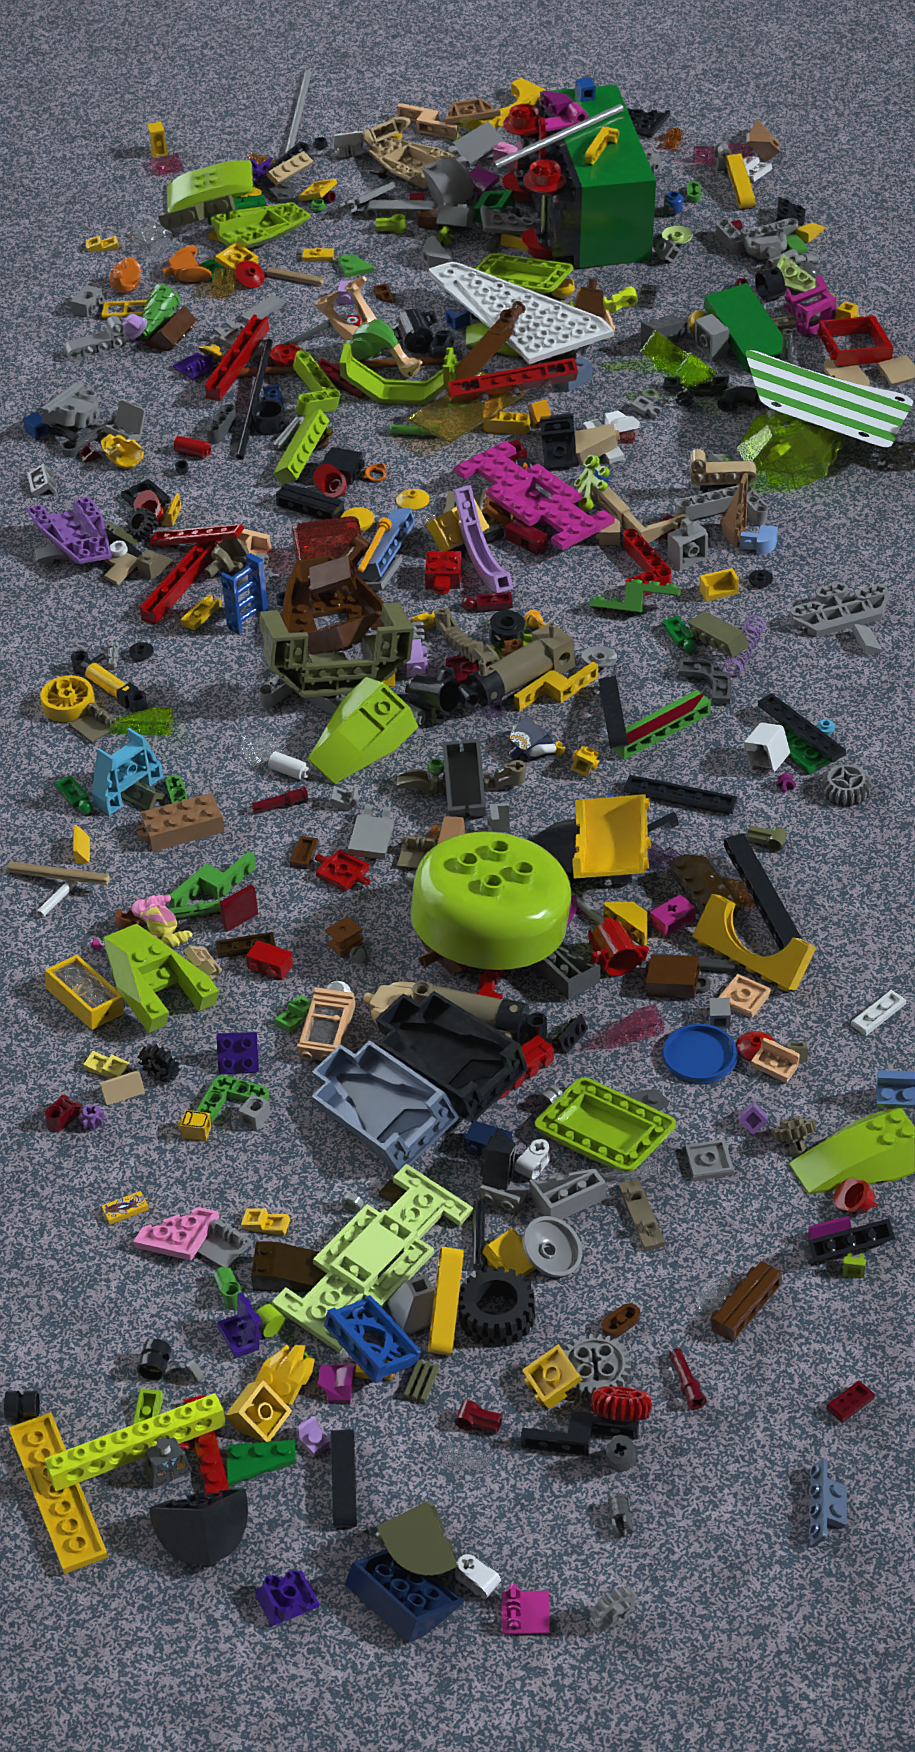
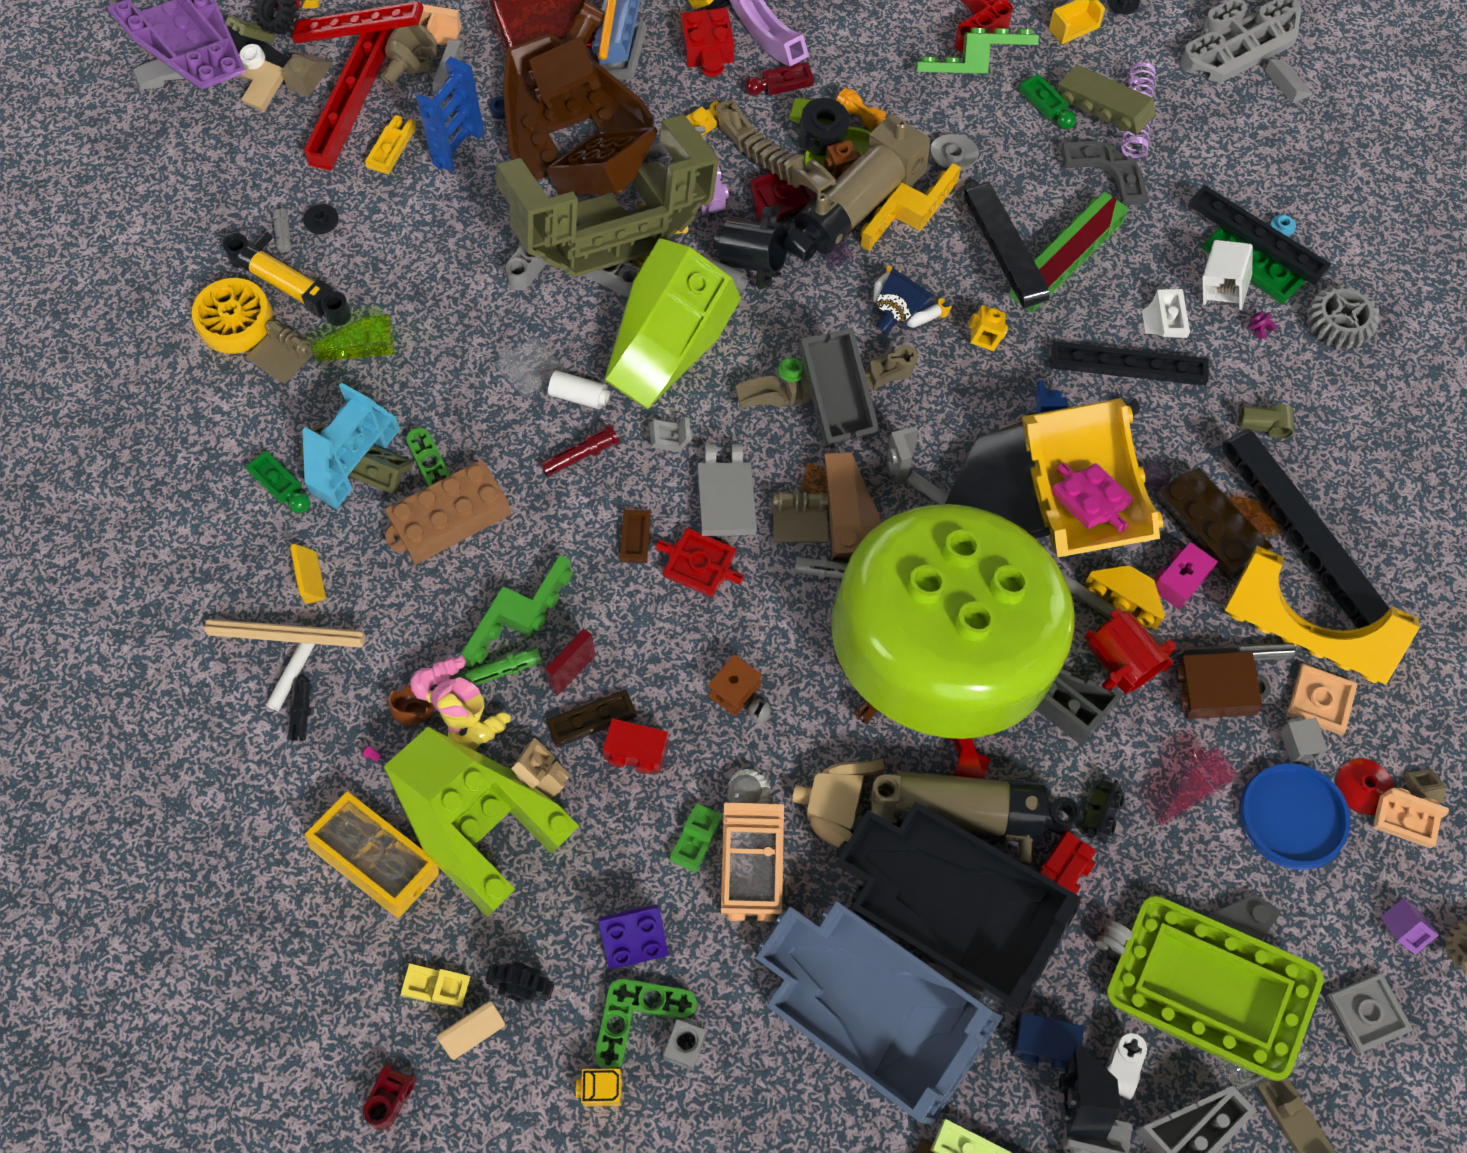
camera: 15 degrees left, 20 degrees up
medium lavender gear [79,1105,105,1130] -> none
none -> black pin [287,681,312,741]
none -> dark pink plate [1052,463,1133,532]
none -> white slope [1142,289,1190,338]

